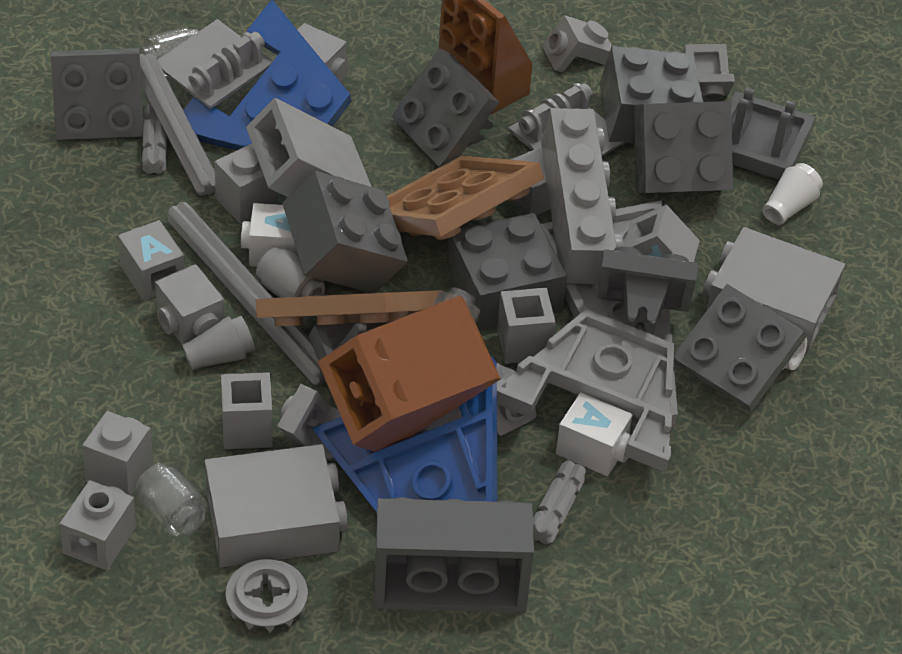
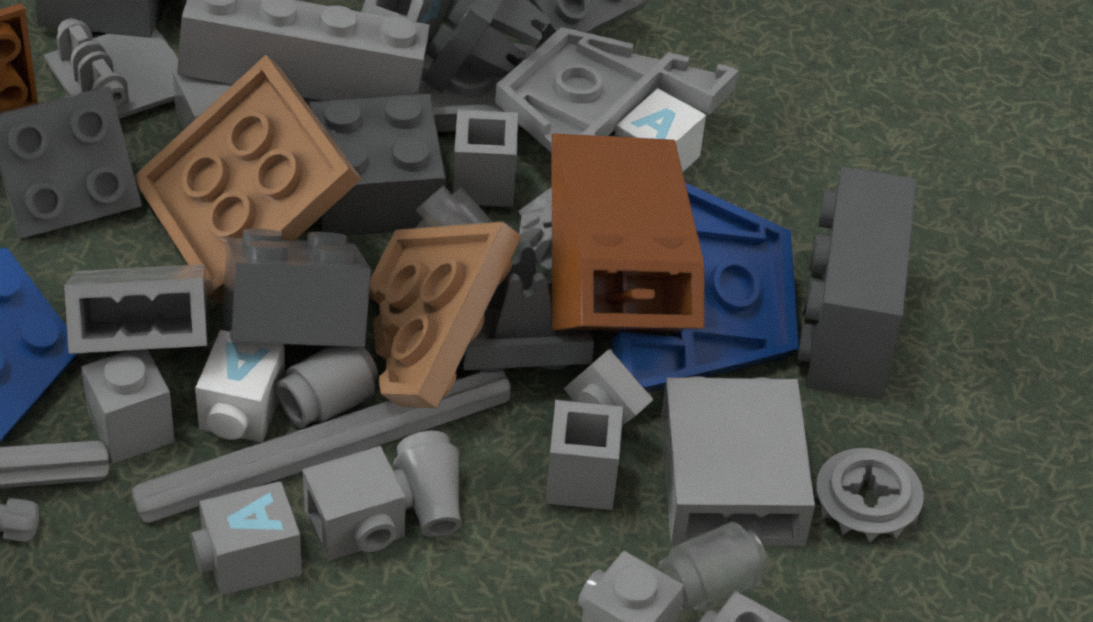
camera: 80 degrees left, 0 degrees up
light grey axle [533,460,586,545] -> none

